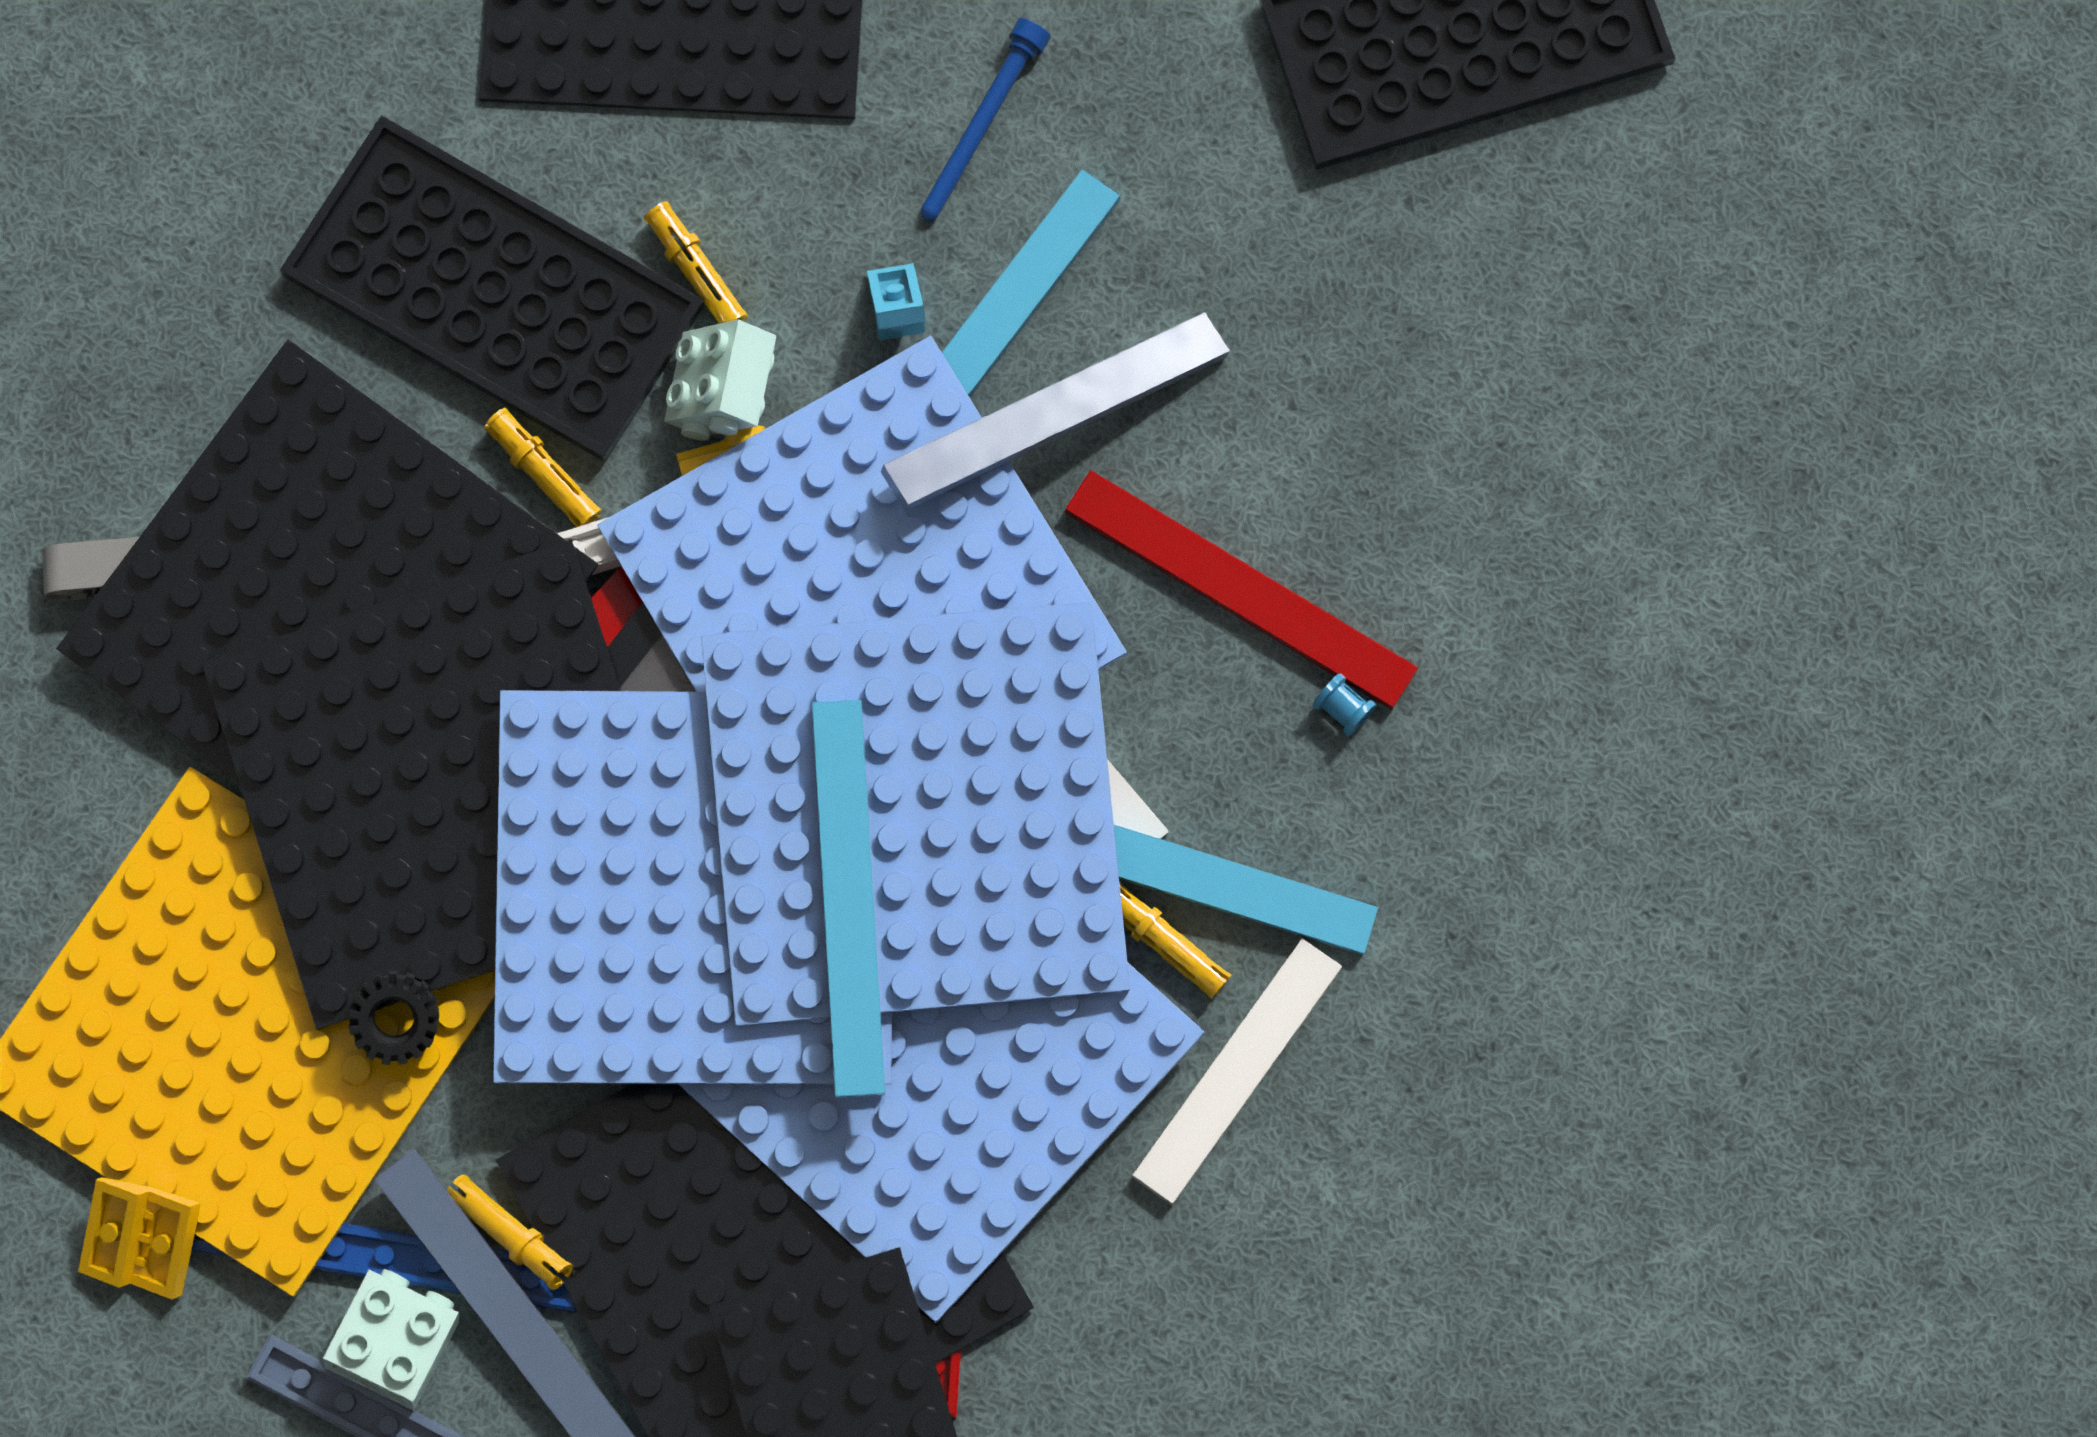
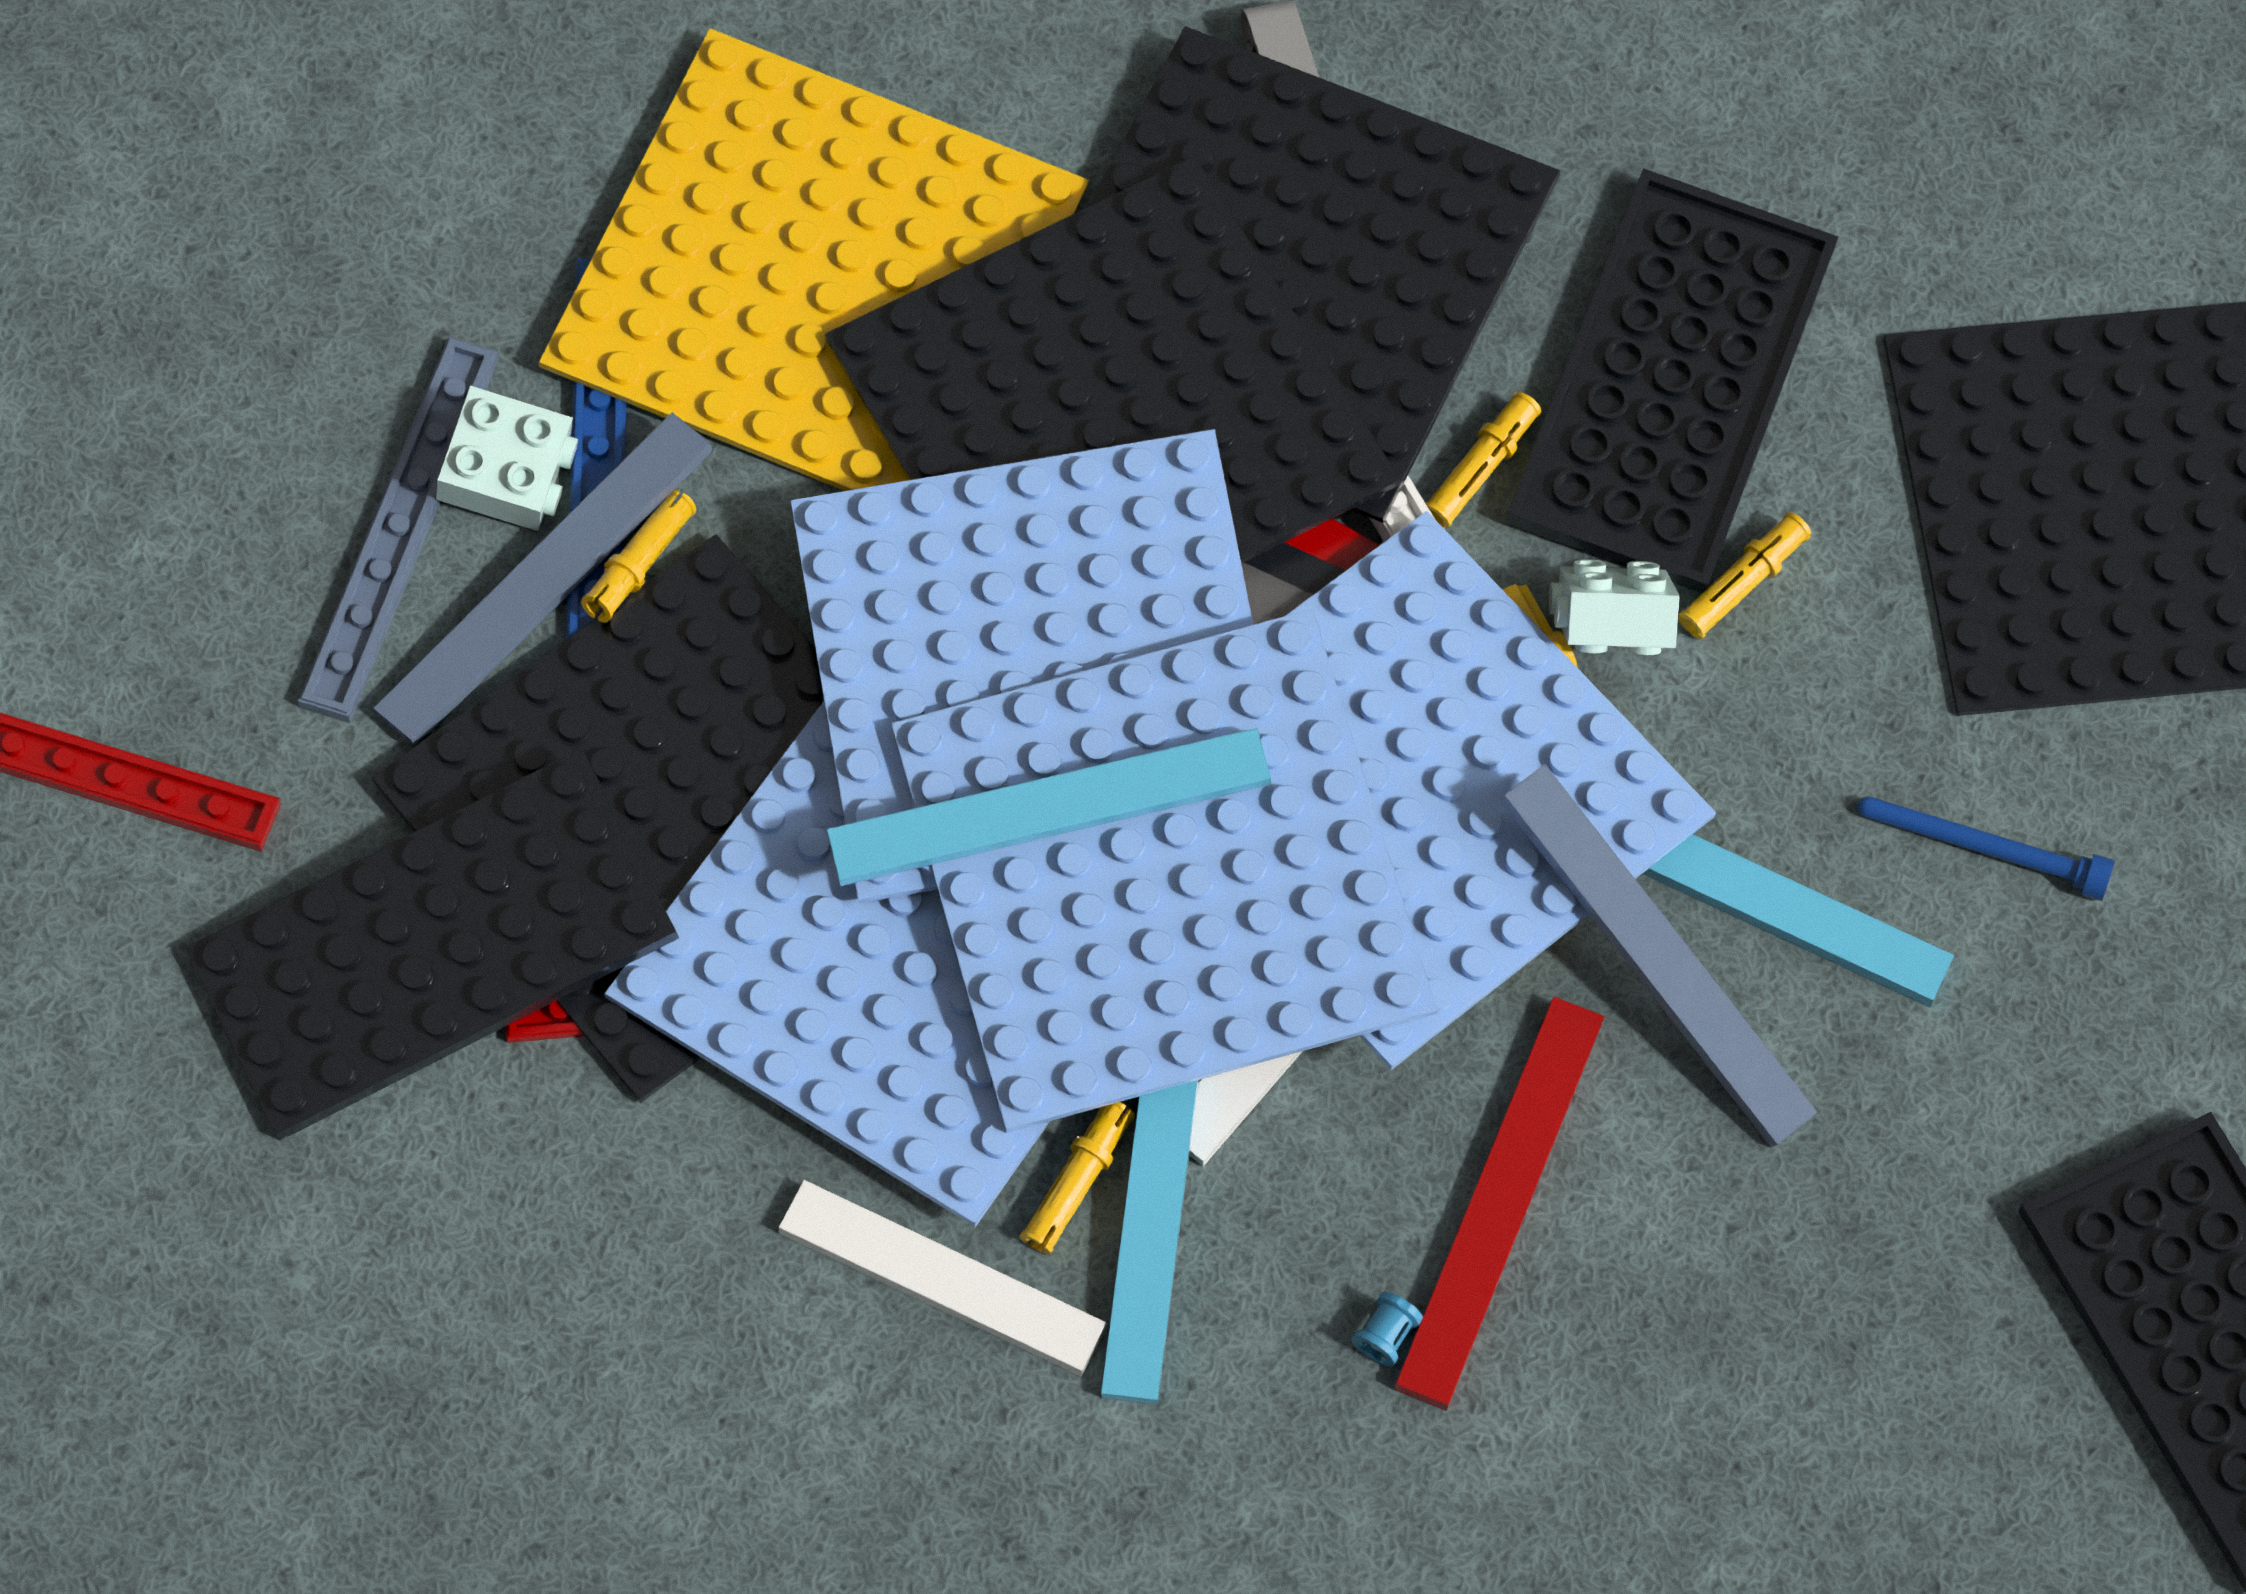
camera: 75 degrees right, 10 degrees down
yellow slope [78,1177,201,1300] -> none
black tyre [348,970,439,1065] -> none
medium azure slope [867,263,926,340] -> none

